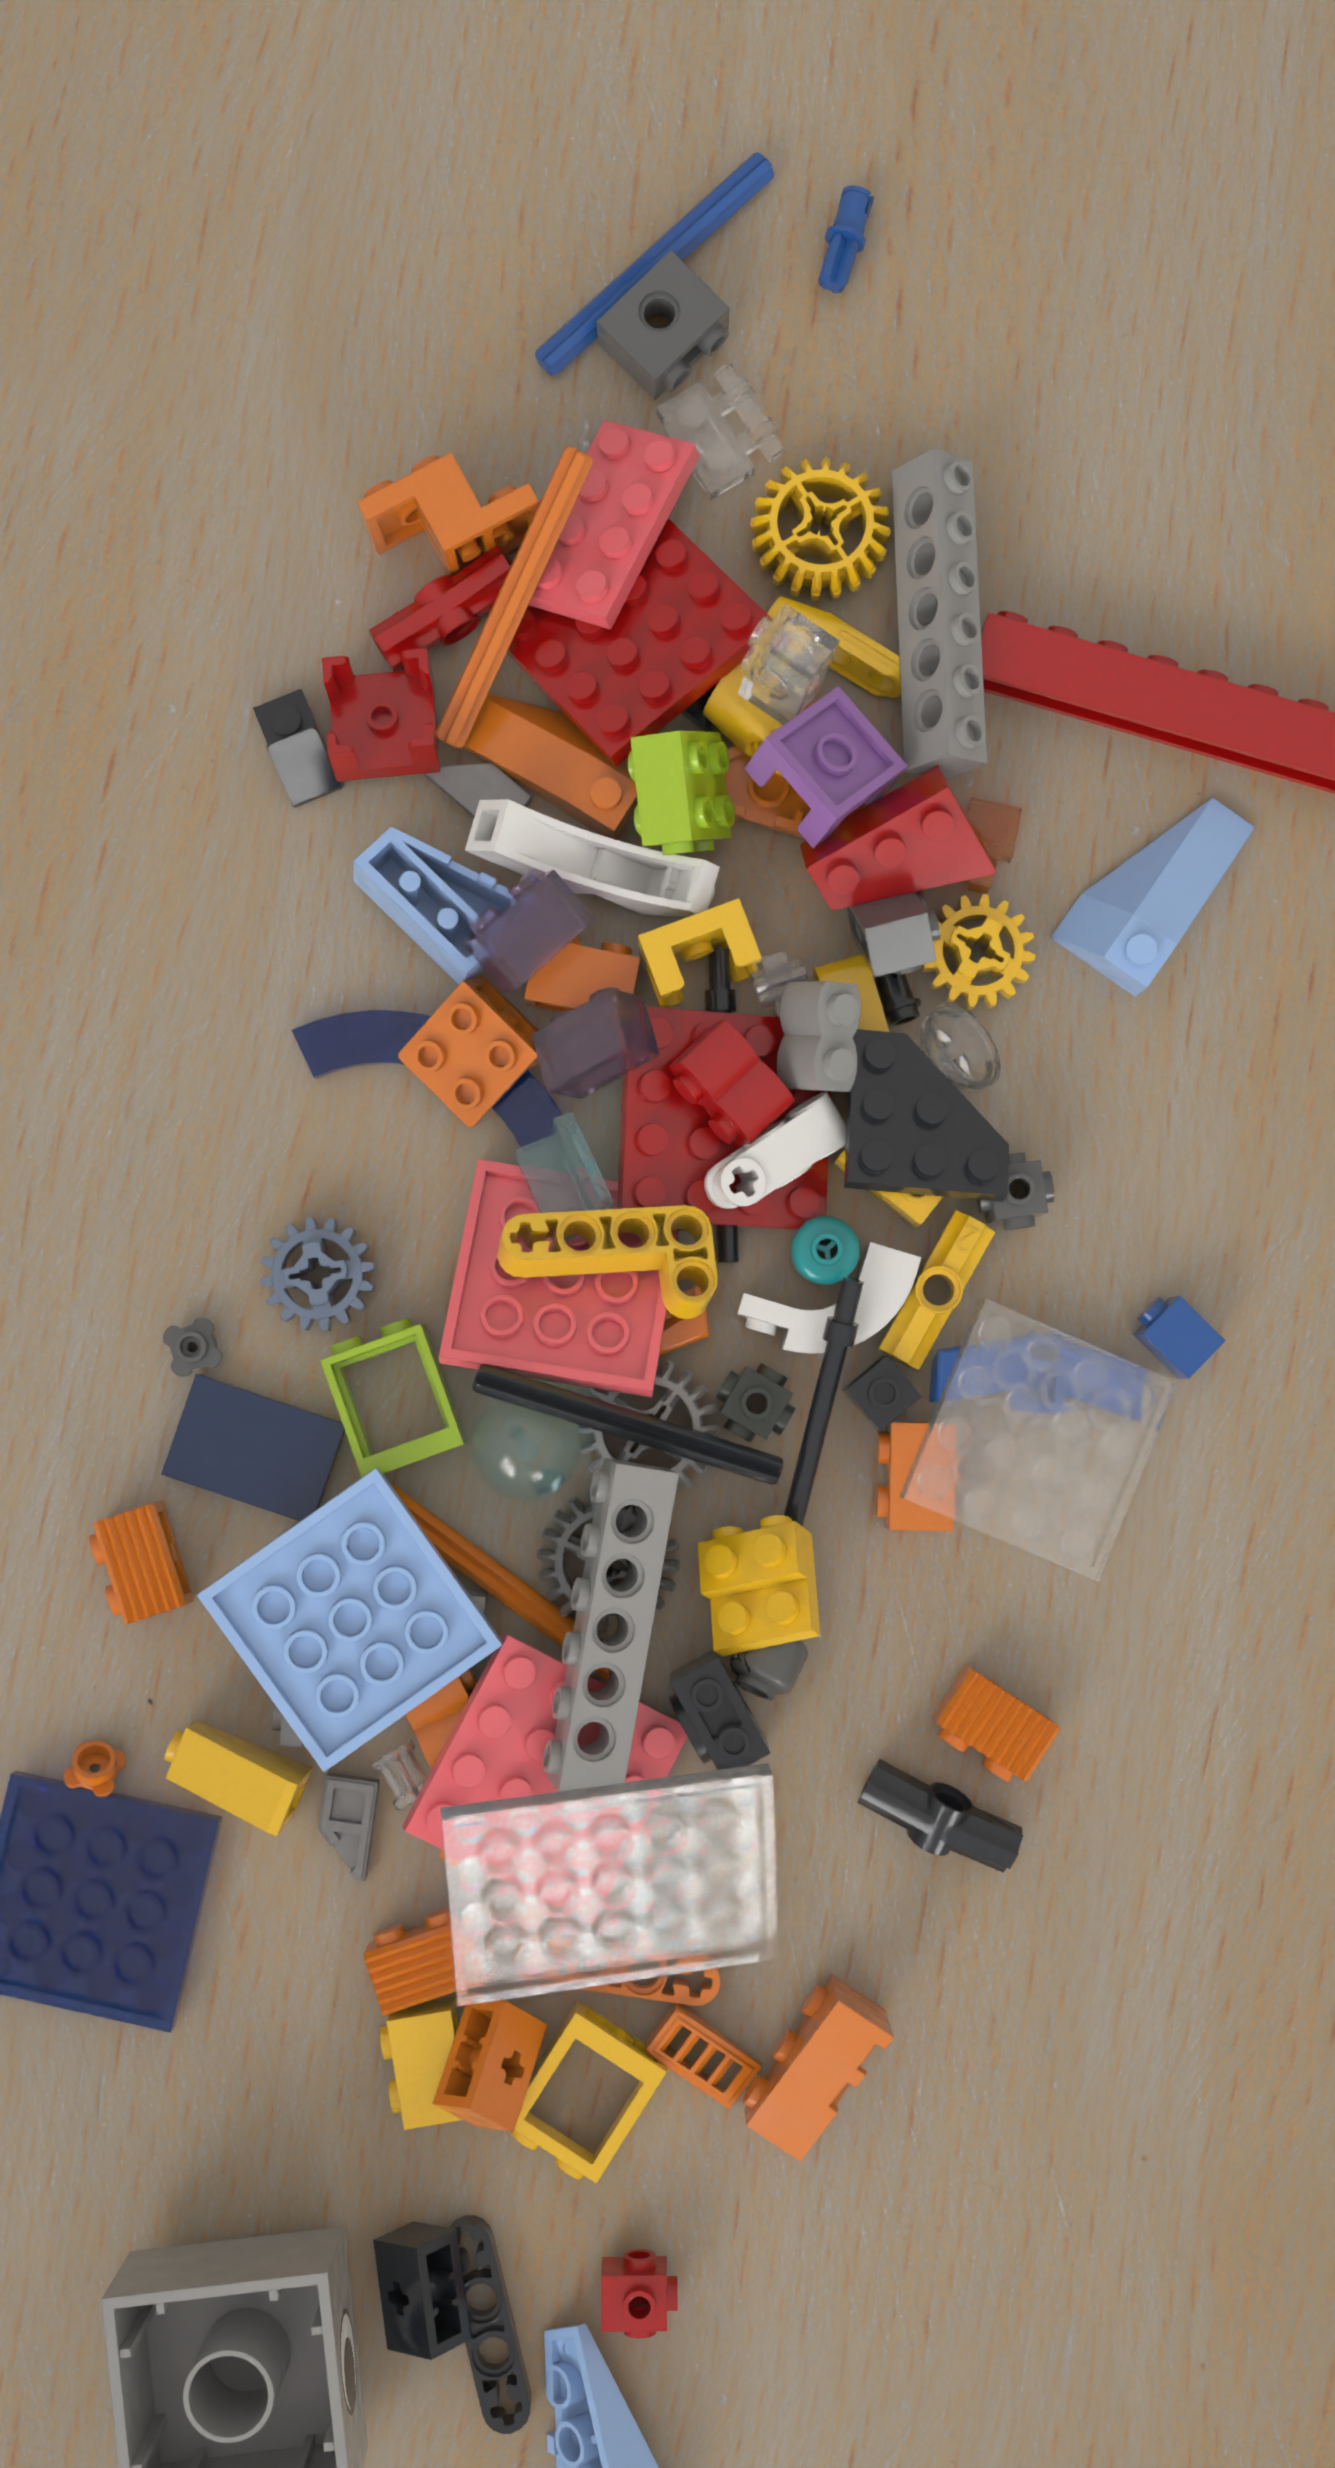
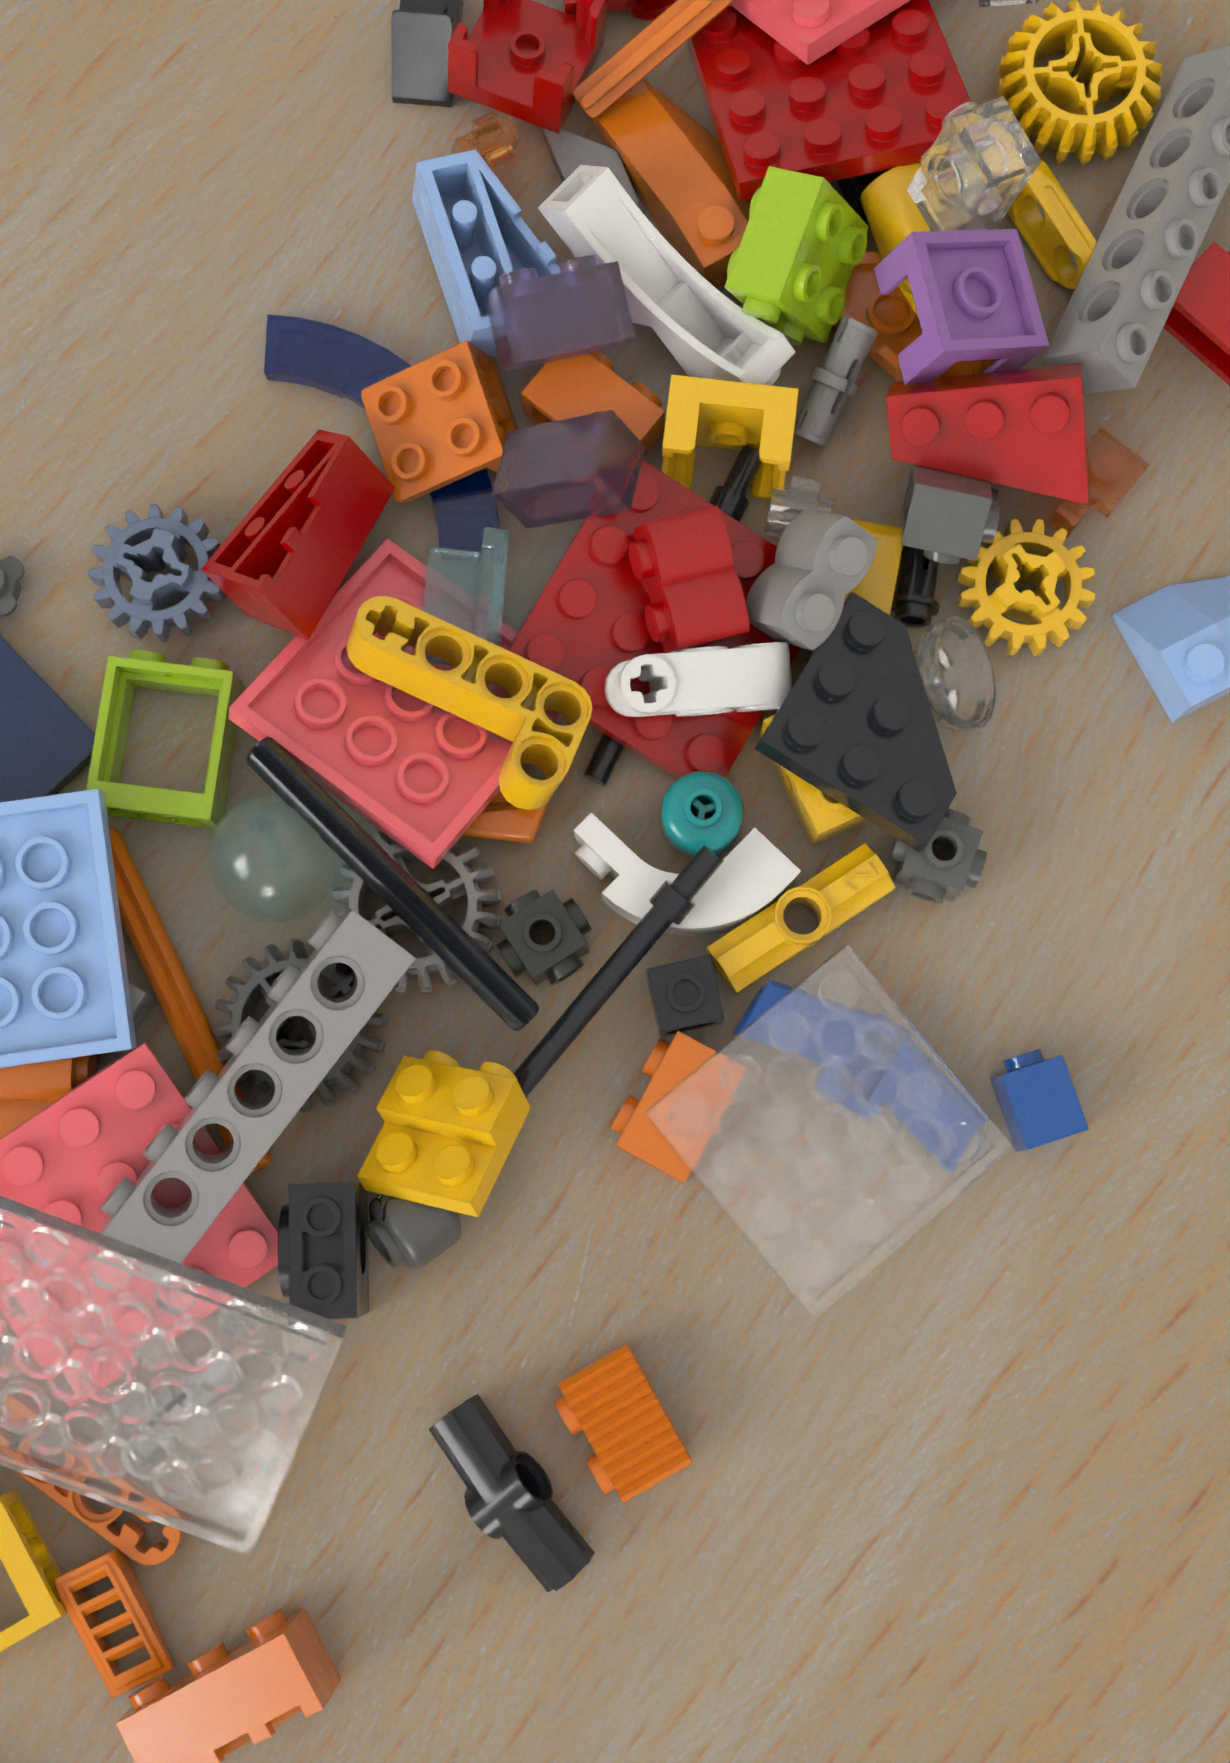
camera: 30 degrees right, 5 degrees down
none -> red wedge [201,429,395,640]
none -> clear orange plate [451,111,520,171]
none -> light grey pin [794,316,879,448]

